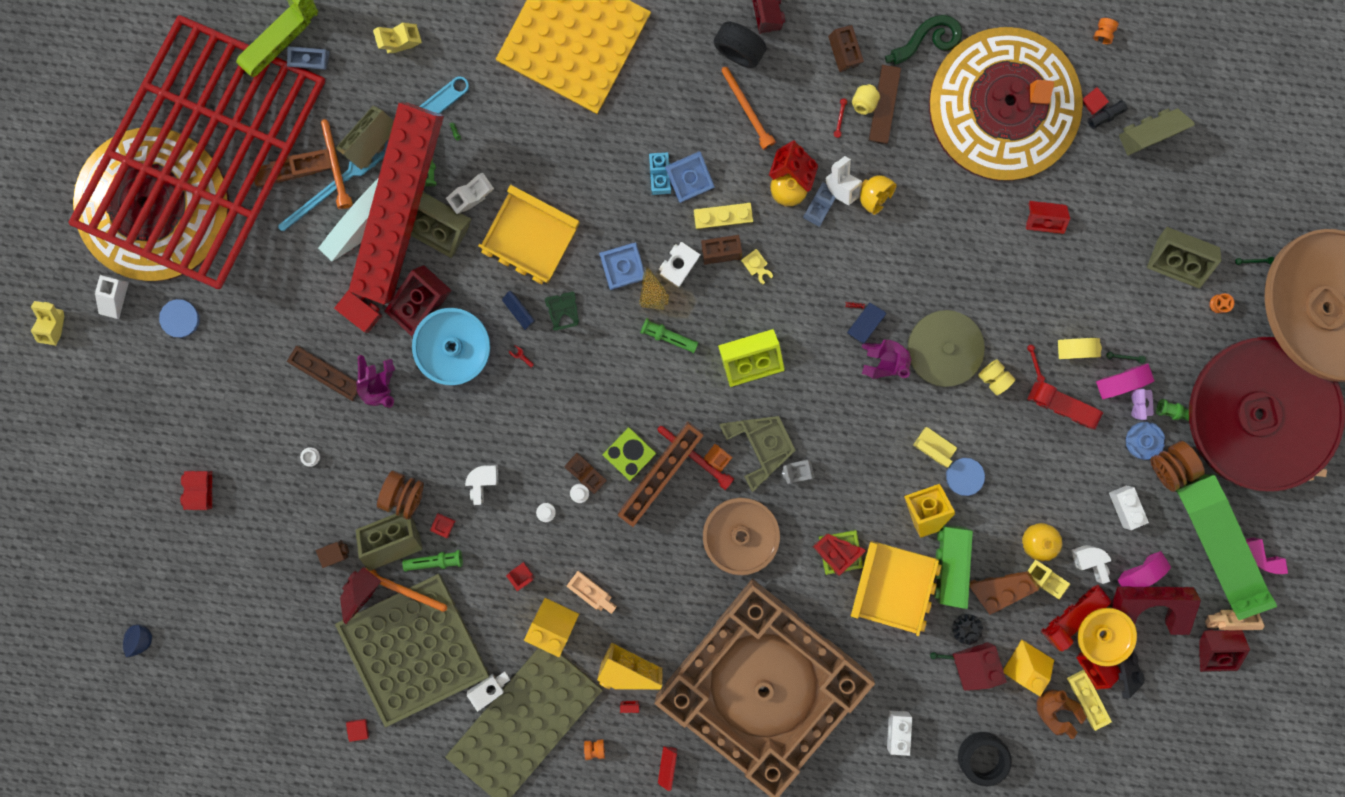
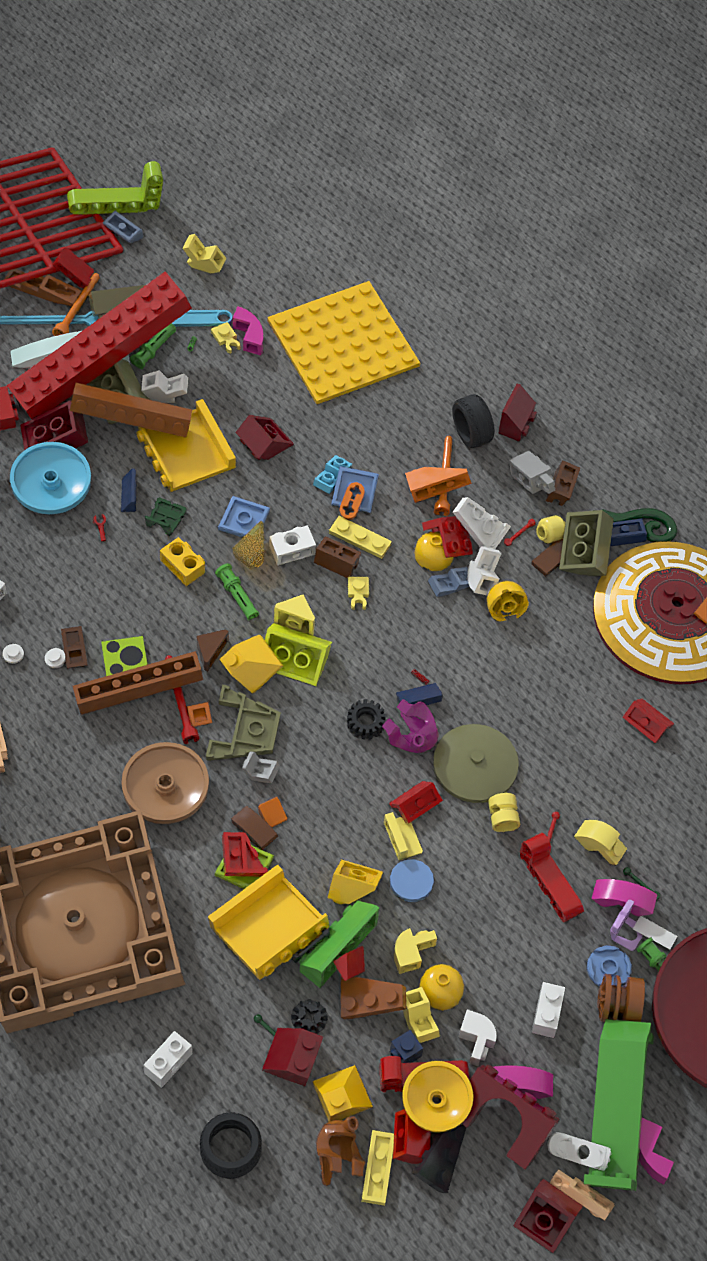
camera: 30 degrees right, 30 degrees down
none -> red panel [52,247,94,288]
none -> dark orange brick [70,383,192,437]
none -> yellow brick [160,537,205,586]
none -> reddish brown slope [196,630,229,672]
none -> light yellow plate [211,322,240,354]
none -> yellow slope [220,635,283,693]
none -> reddish brown slope [231,806,278,850]
none -> dark pink brick [233,306,263,356]
none -> dark red slope [235,415,294,460]
none -> orange slope [258,797,288,827]
none -> light yellow slope [274,595,315,636]
none -> black hinge [291,929,330,963]
none -> red slope [334,946,365,981]
none -> orange beam [339,482,365,520]
none -> black tyre [347,699,386,740]
none -> red panel [389,781,443,823]
none -> dark blue brick [389,1030,423,1063]
none -> light yellow brick [394,929,437,974]
none -> orange slope [405,467,472,503]
none -> white wing [453,497,511,549]
none -> light grey hinge [509,451,555,494]
none -> white piece [547,1132,612,1171]
none -> olive slope [559,510,614,576]
none -> dark blue slope [610,519,647,546]
none -> white sticker [633,916,678,949]

